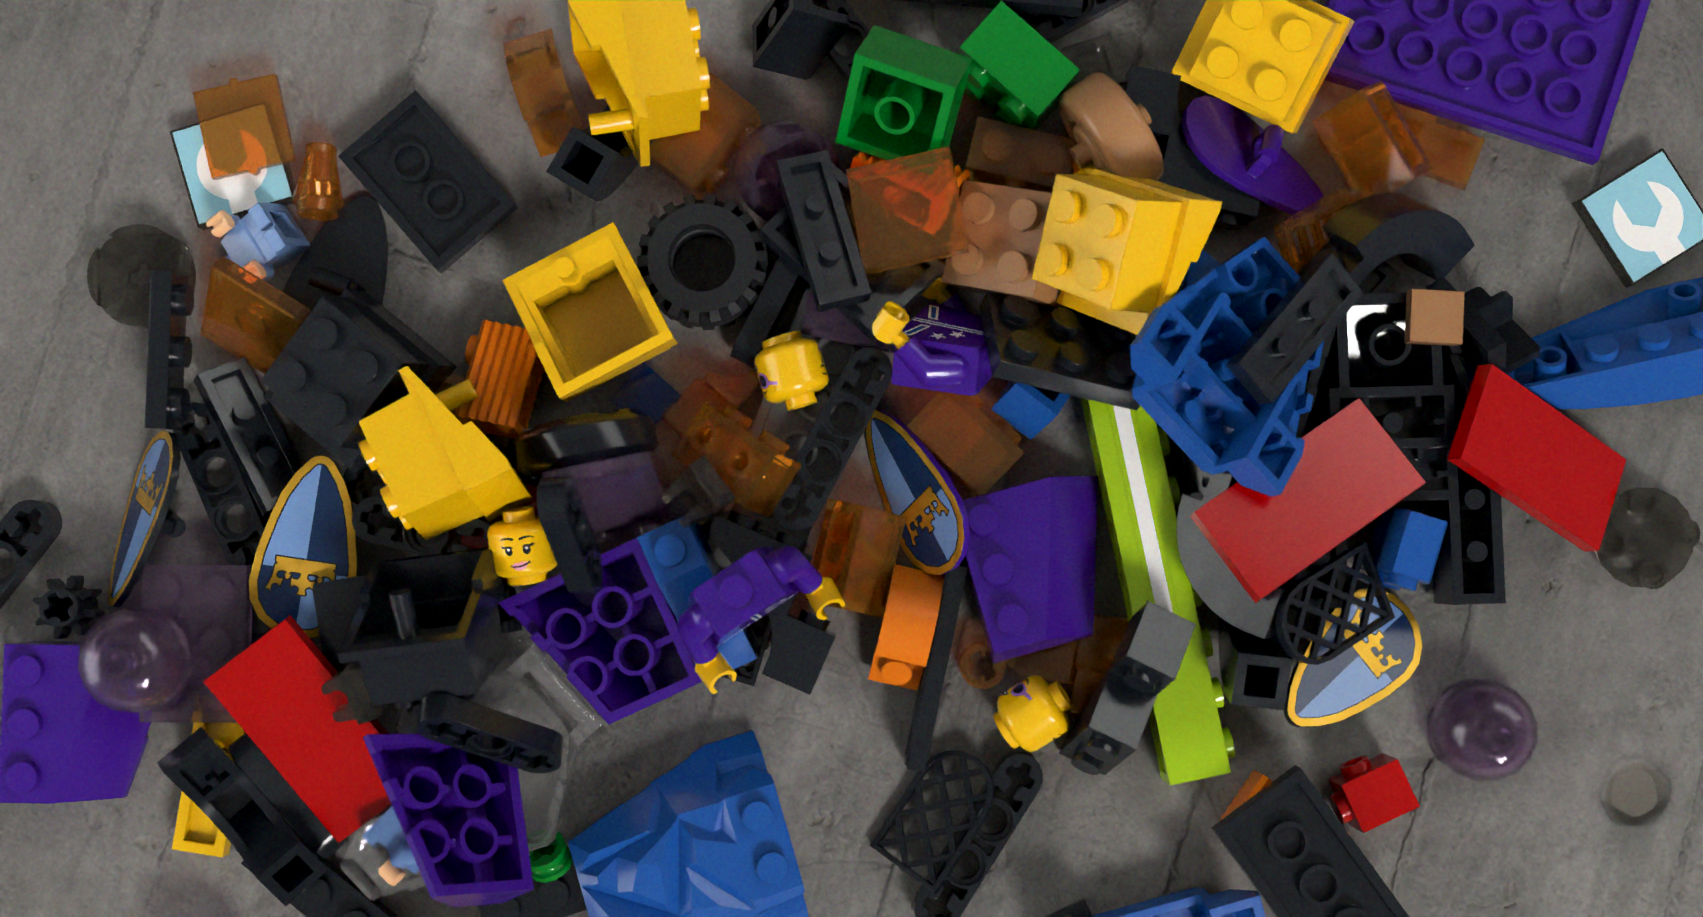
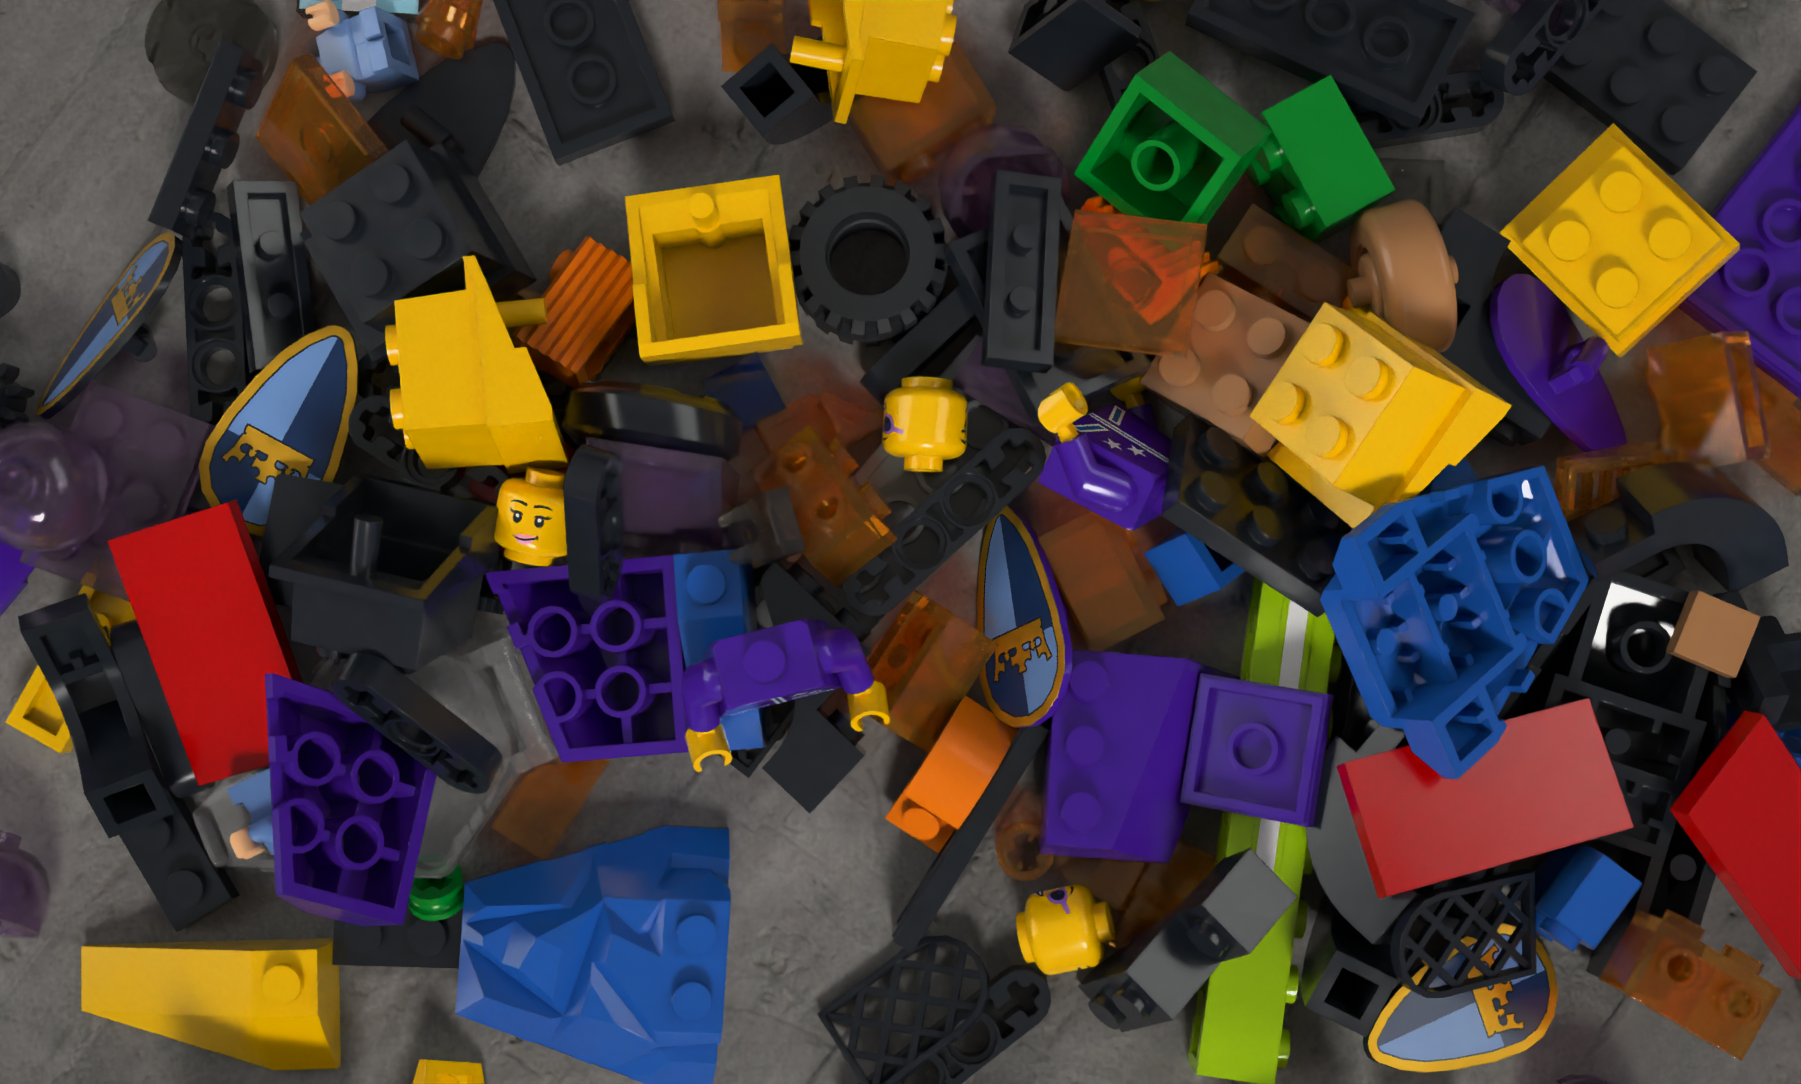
camera: 30 degrees right, 0 degrees up
clear smoke tile [321,661,389,725] -> none
black plate [1227,253,1363,405] -> none
none -> clear orange slope [491,758,611,860]
none -> dark purple tile [1180,673,1334,827]
none -> clear orange brick [1599,909,1782,1061]

